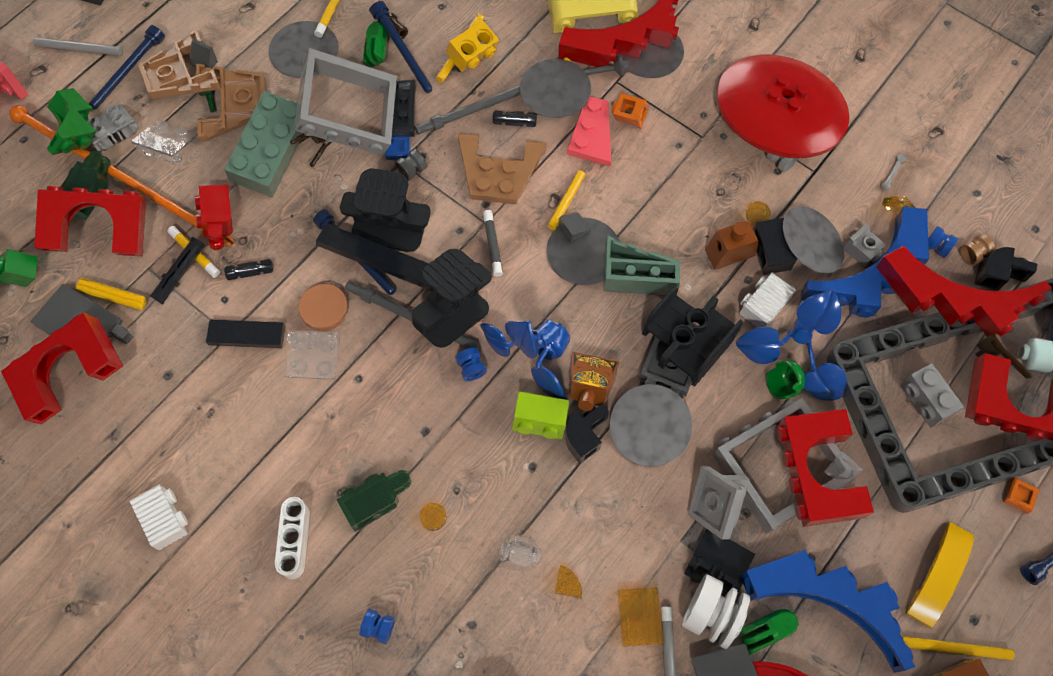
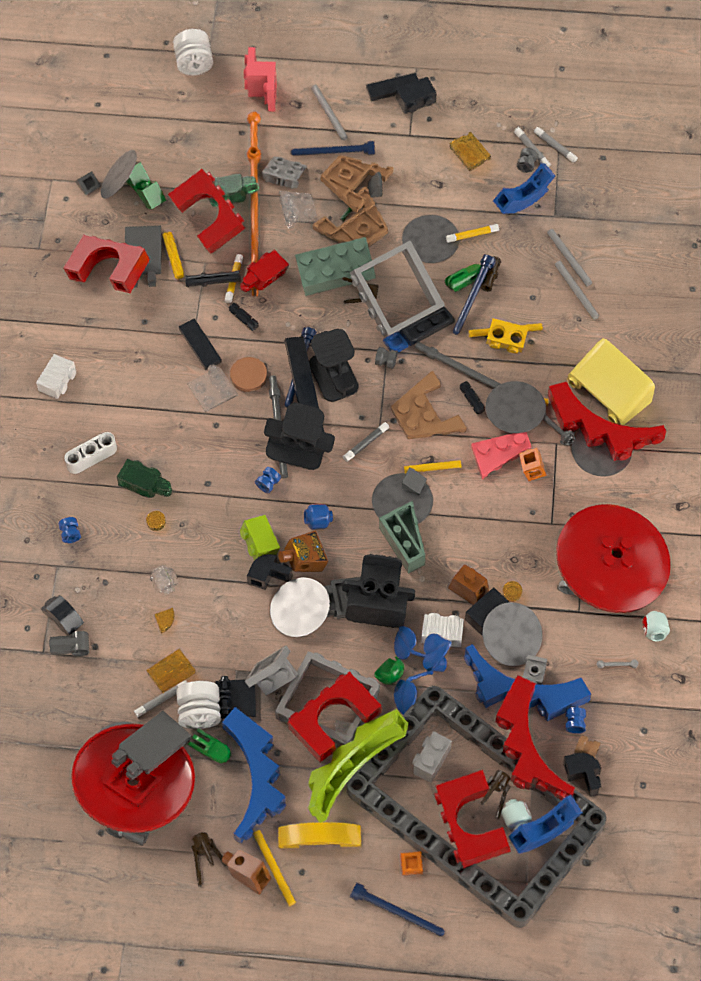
camera: 60 degrees right, 5 degrees down
green arch [47,88,96,155] -> none
blue plant [480,320,568,400] -> none
clear yellow tile [882,195,915,211] -> none
none -> lime arch [308,709,408,823]
none -> light aqua head [642,611,670,642]

